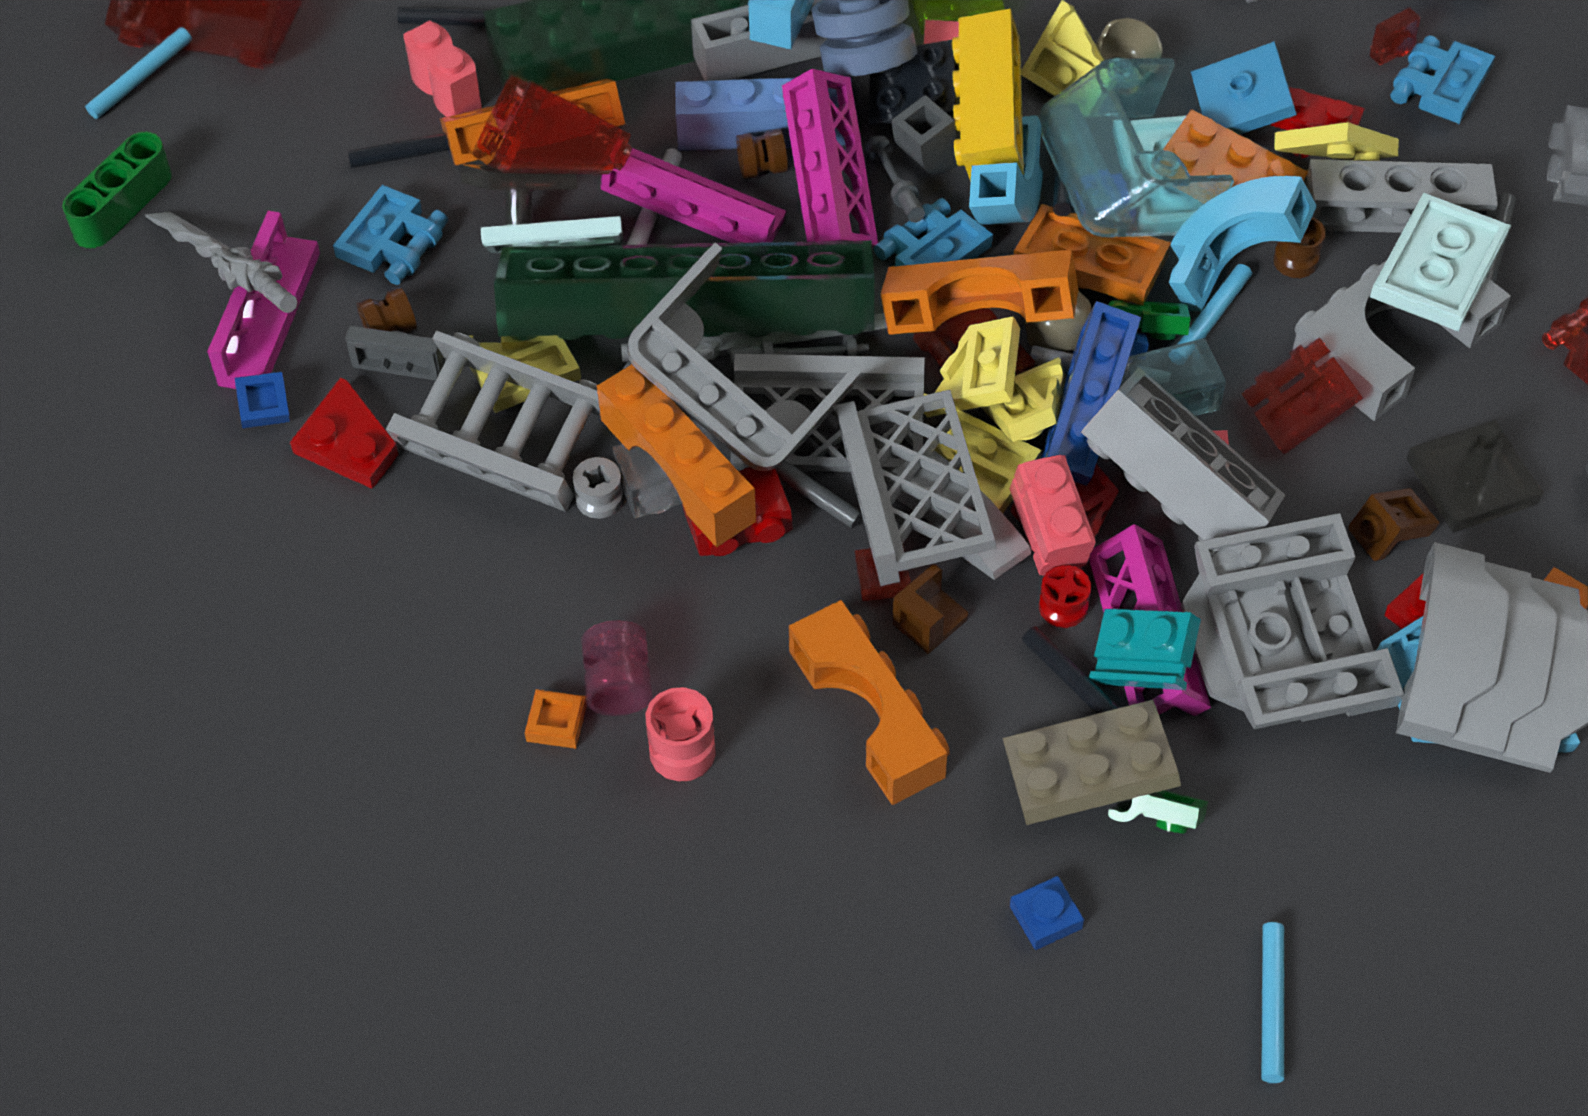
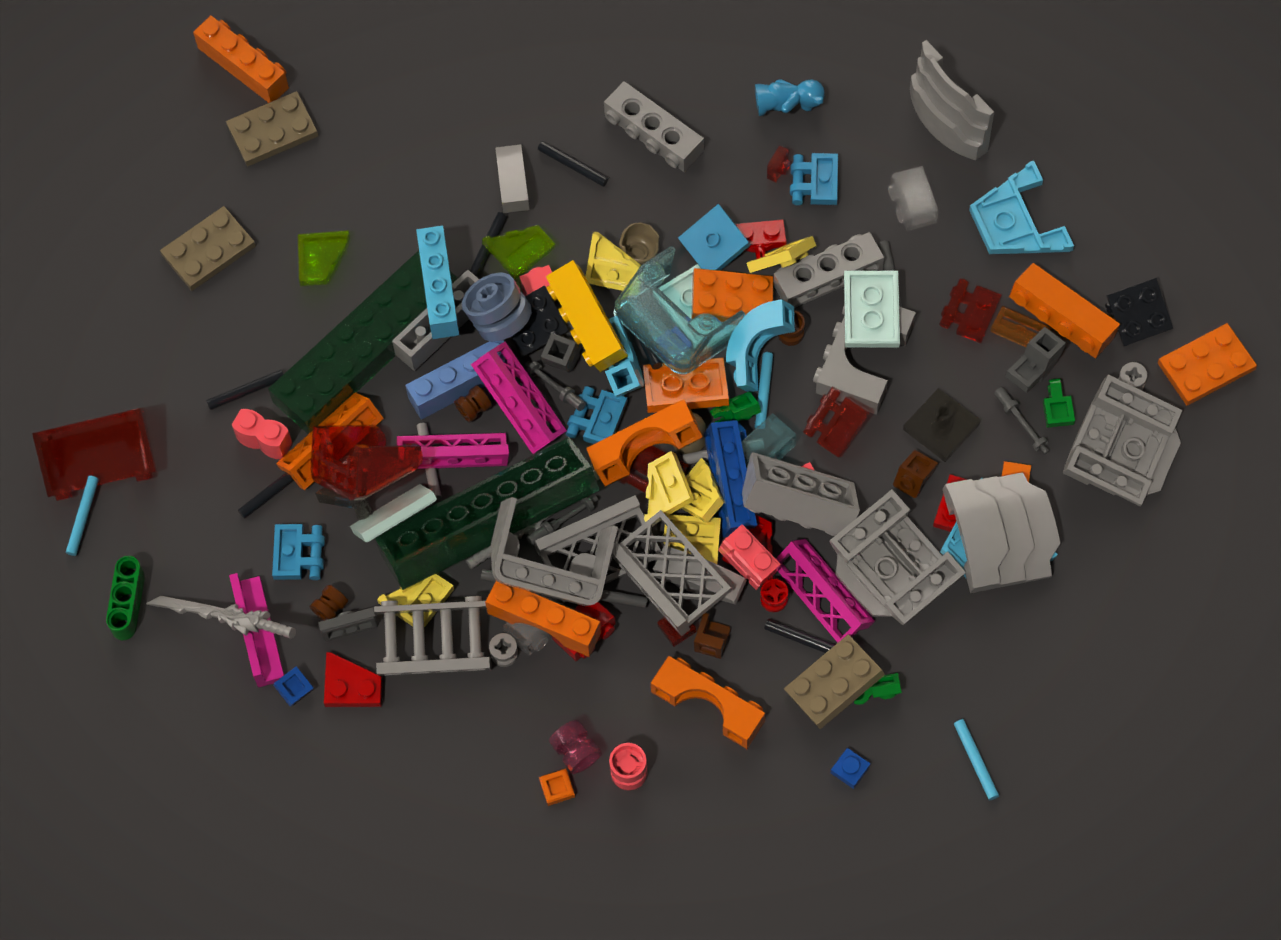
camera: 25 degrees left, 10 degrees up
teal plate [1089,609,1201,690] -> none

